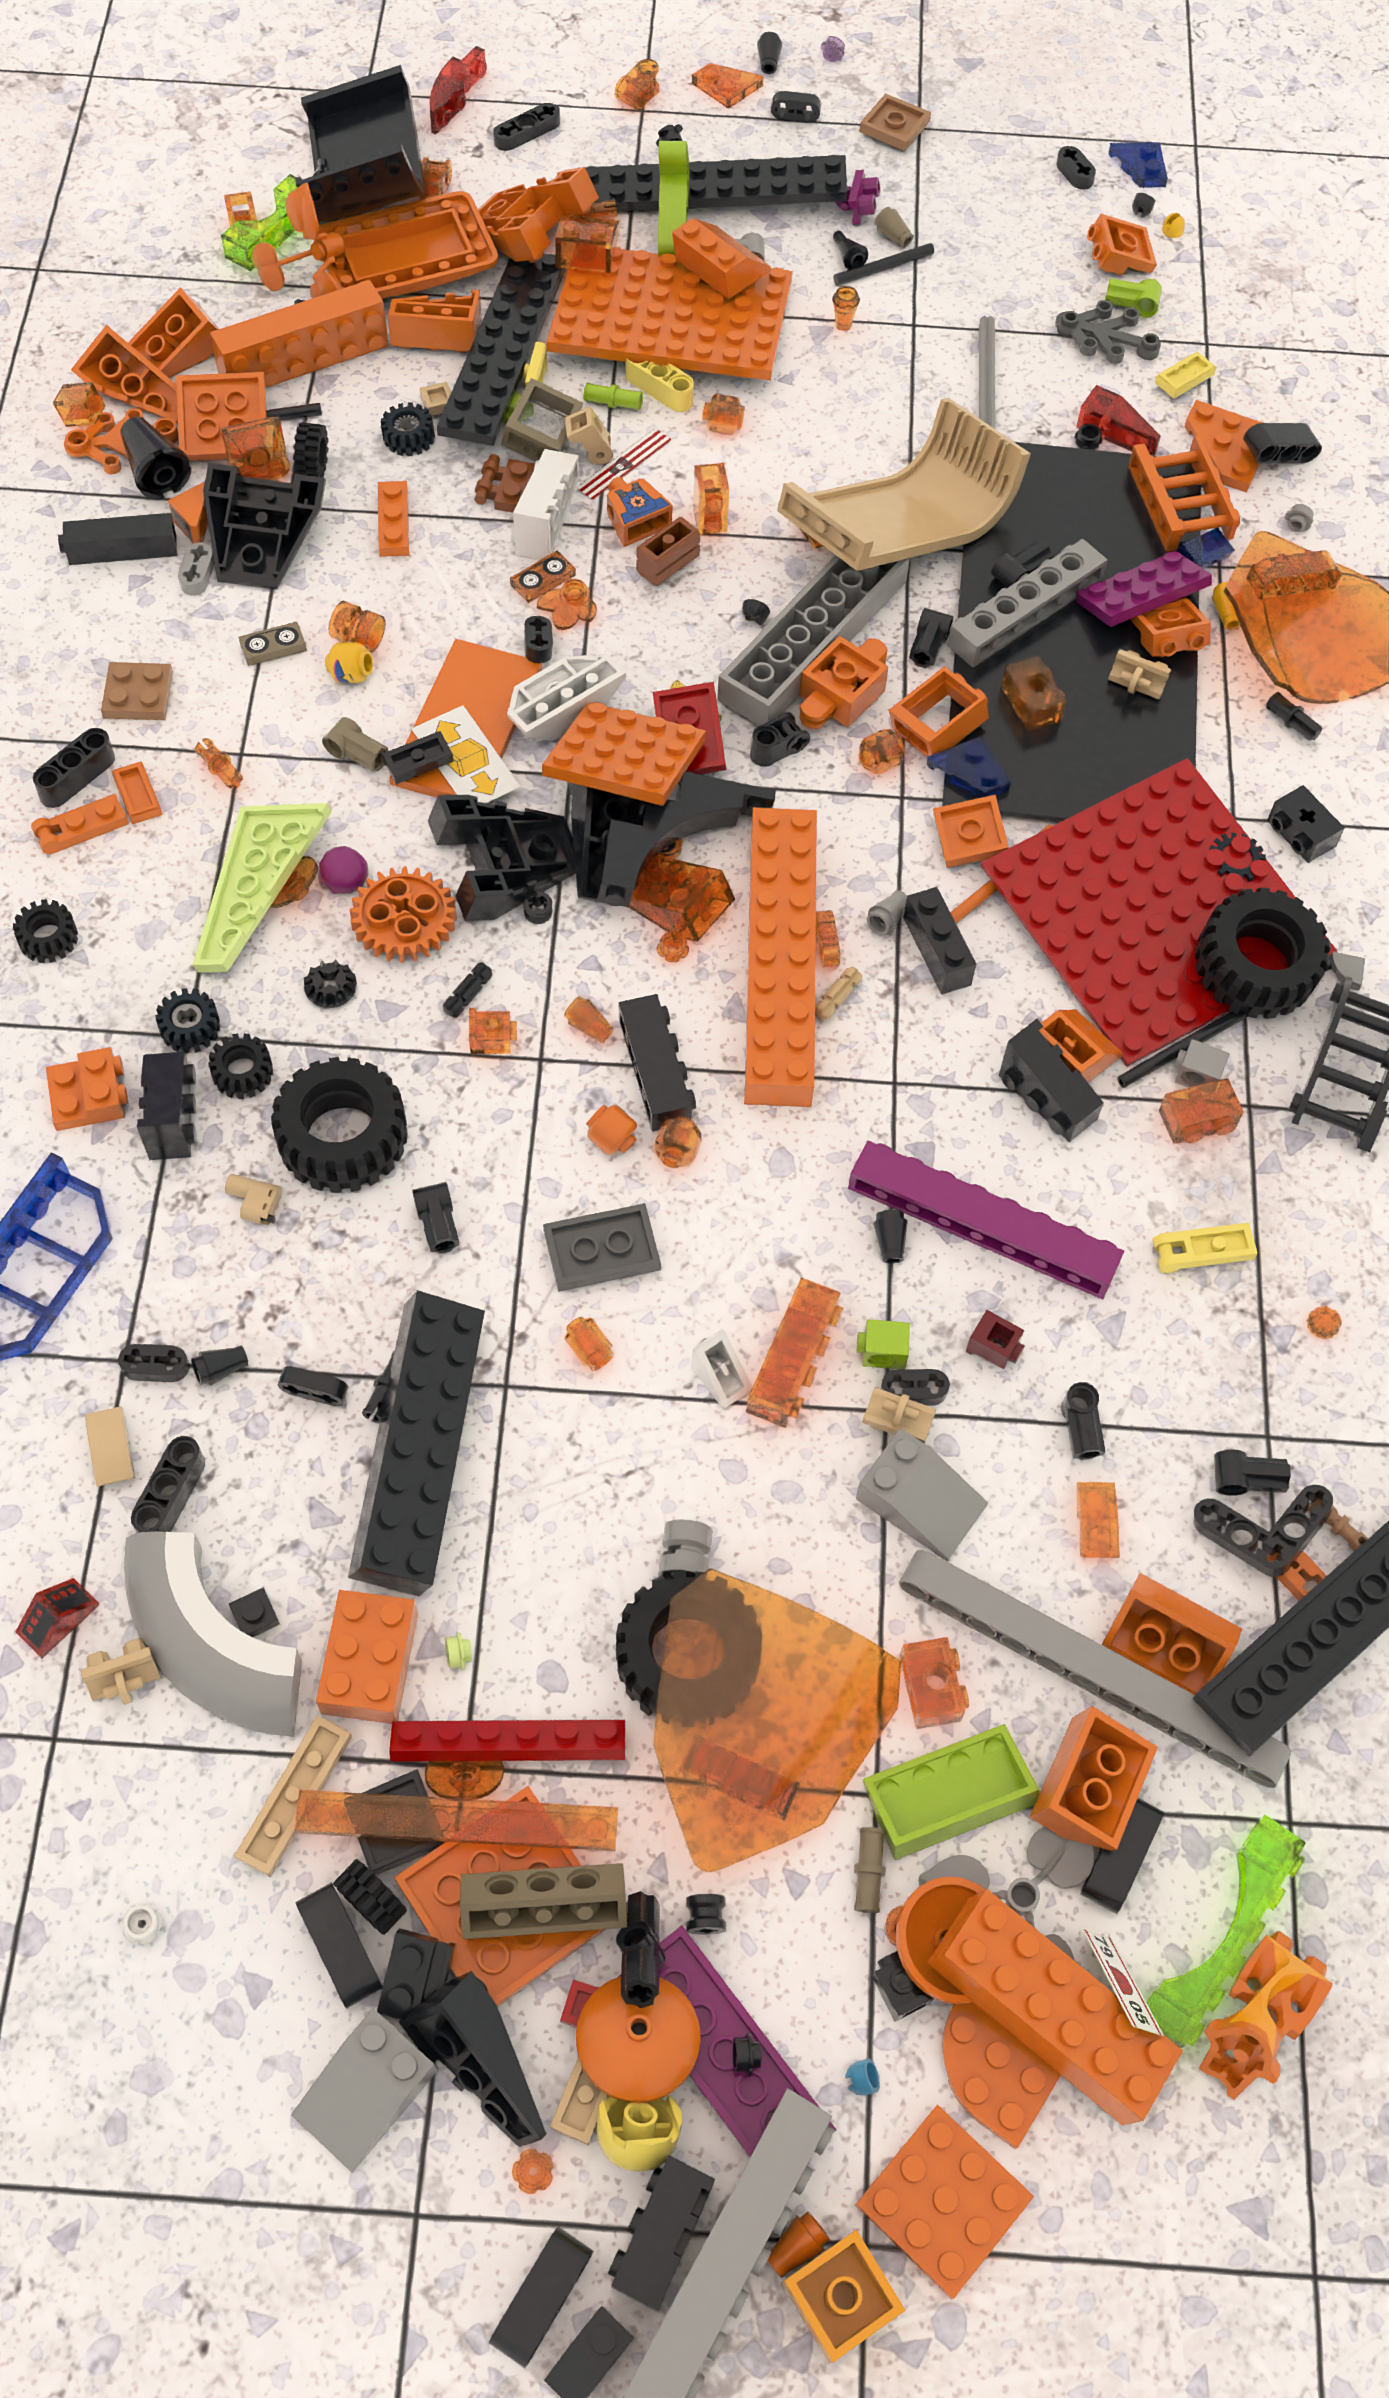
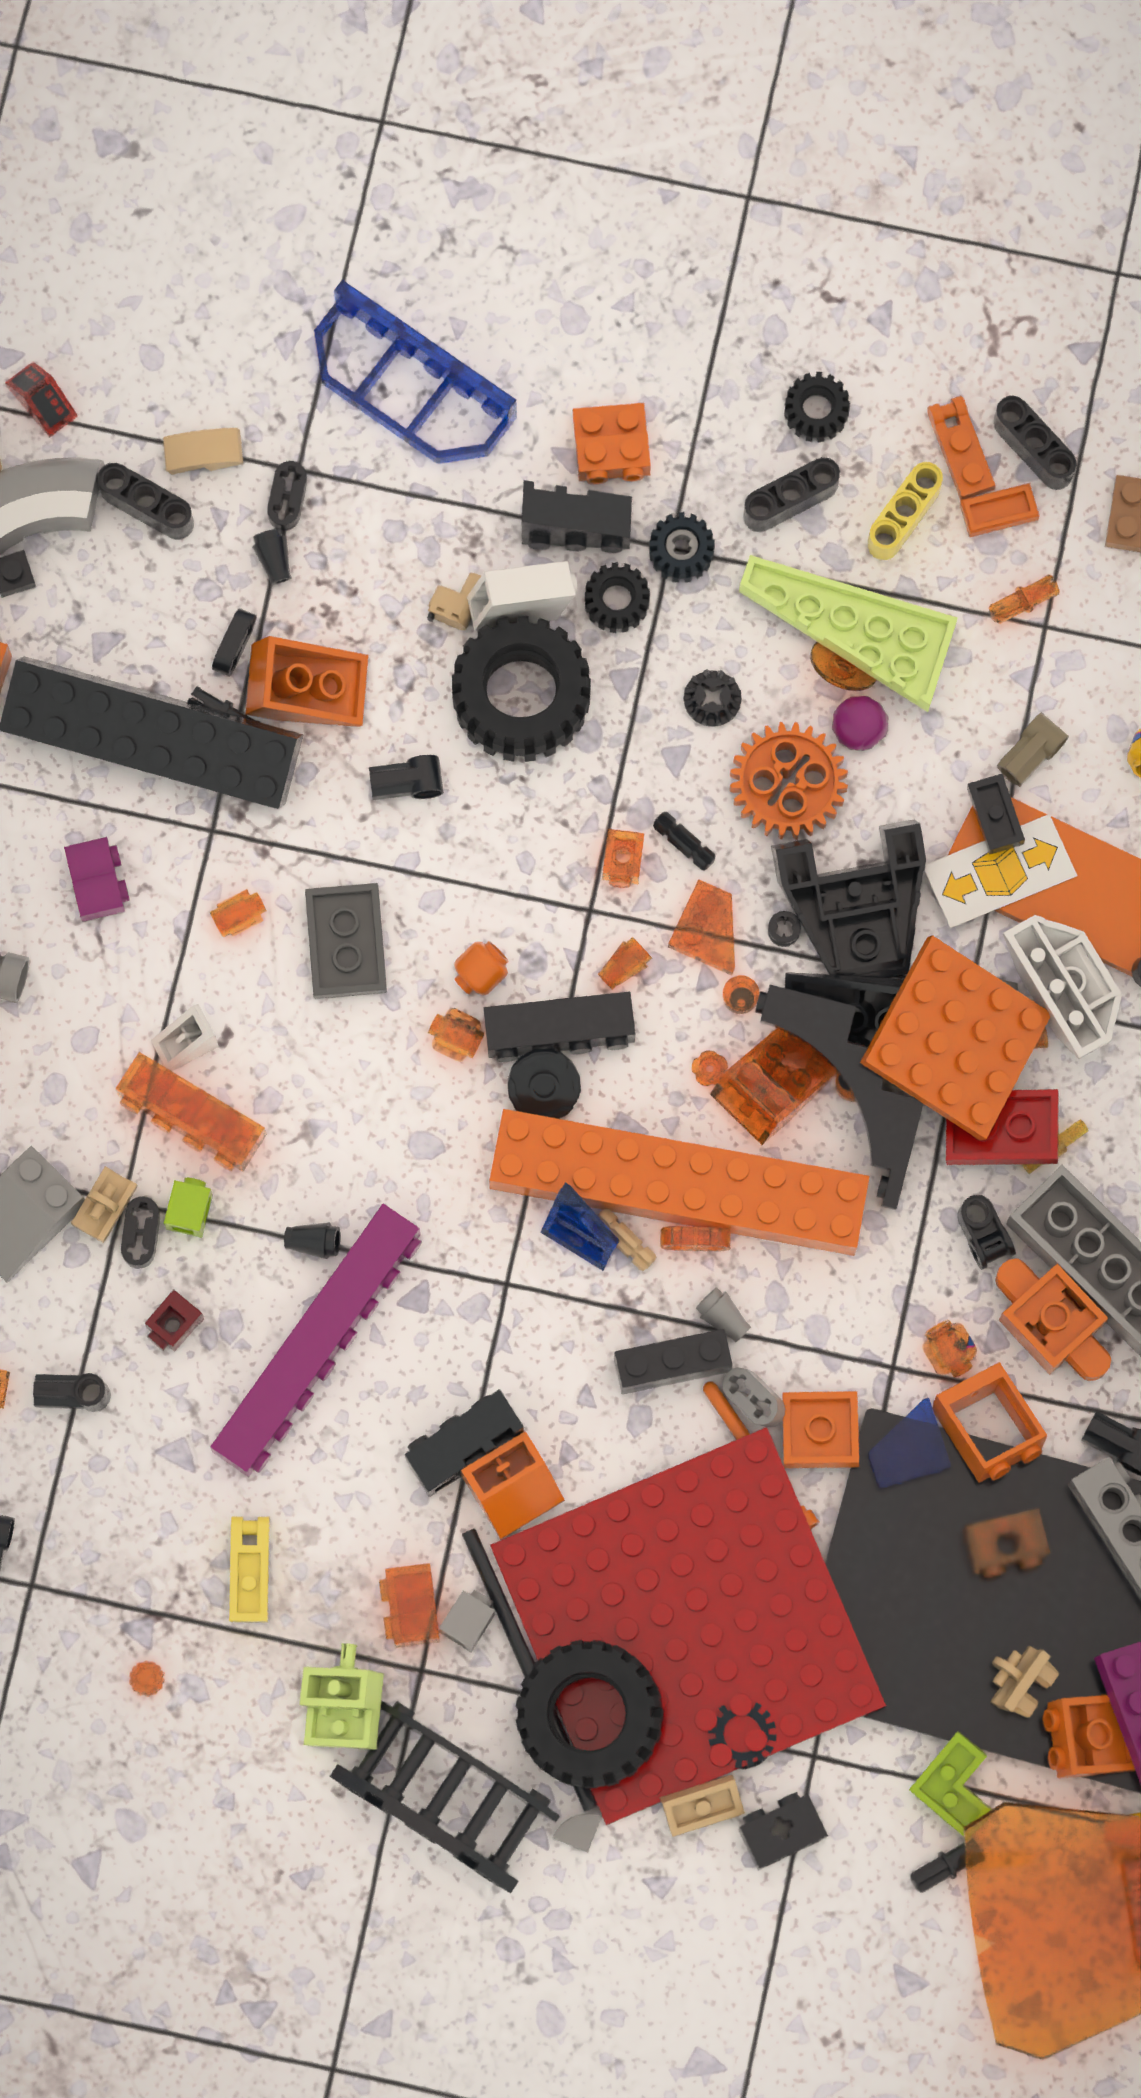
camera: 100 degrees right, 15 degrees up
none -> magenta brick [64,837,130,922]
none -> orange slope [245,636,368,727]
none -> yellowish green plate [300,1643,384,1750]
none -> white brick [467,561,577,631]
none -> black tile [507,1048,581,1119]
none -> clear blue wing [540,1182,620,1271]
none -> tan plate [660,1775,745,1837]
none -> clear orange wing [668,879,735,976]
none -> clear orange tile [722,975,759,1014]
none -> light grey beam [722,1367,785,1427]
none -> black beam [743,457,840,532]
none -> light yellow beam [868,462,943,560]
none -> lime plate [909,1730,992,1840]

